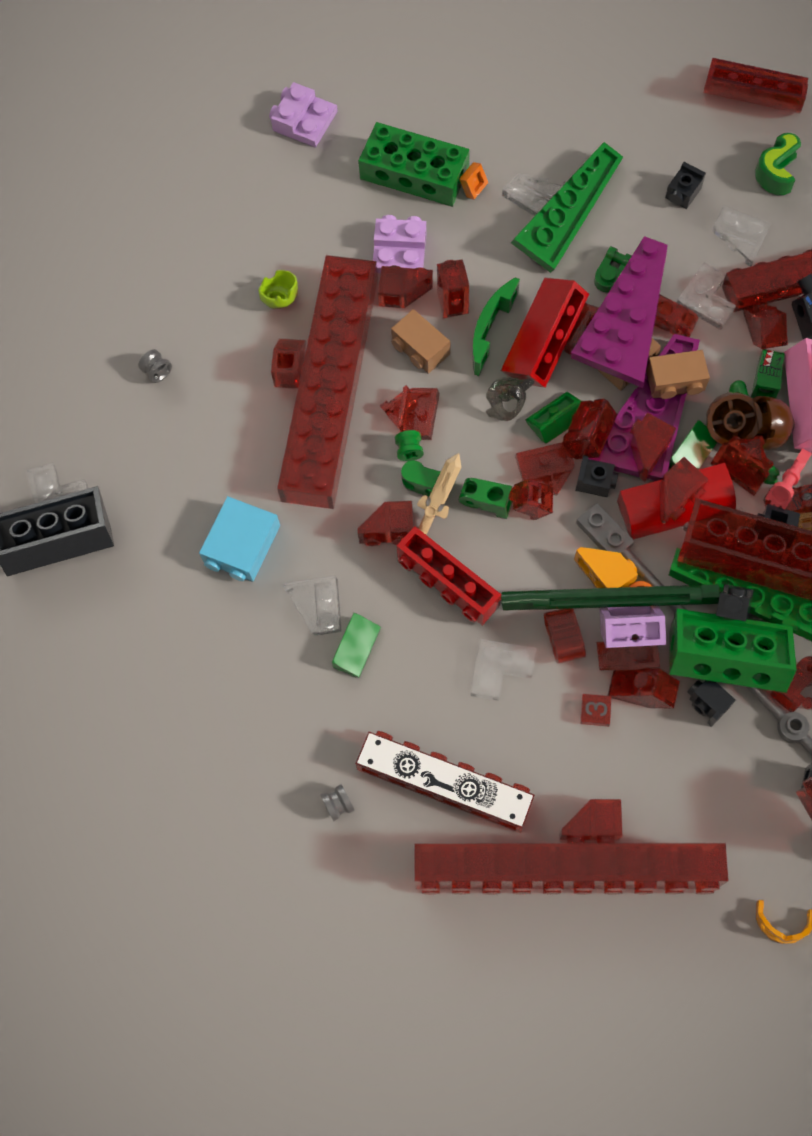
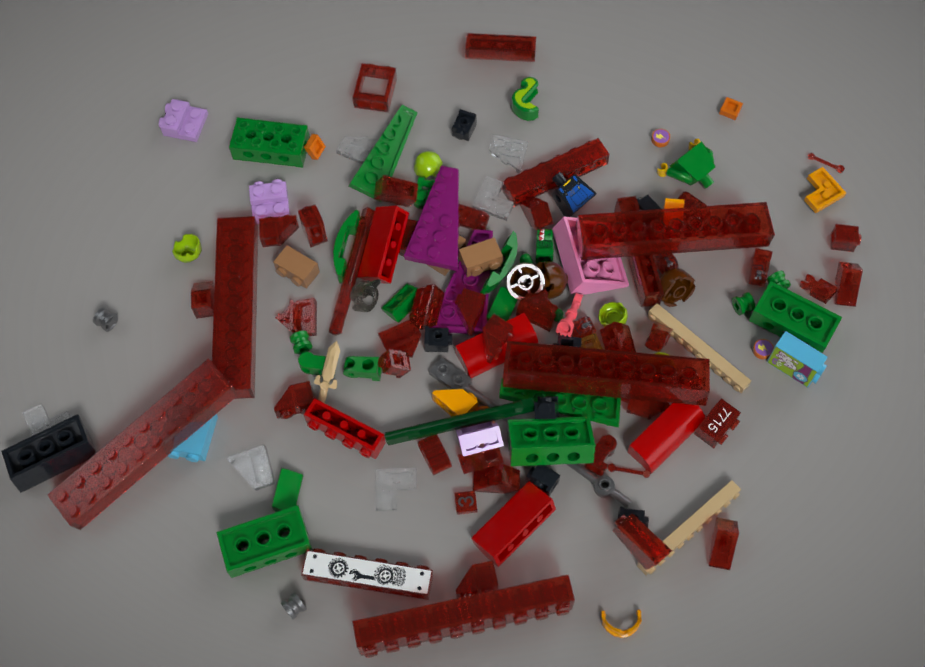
camera: 15 degrees left, 5 degrees down
none -> clear red brick [47,358,240,530]
none -> green brick [216,505,313,578]
none -> clear red piece [329,207,375,335]
none -> clear red window [353,63,397,113]
none -> clear red brick [374,175,418,207]
none -> lime hair [414,151,442,178]
none -> red brick [471,481,556,567]
none -> green slope [479,231,518,296]

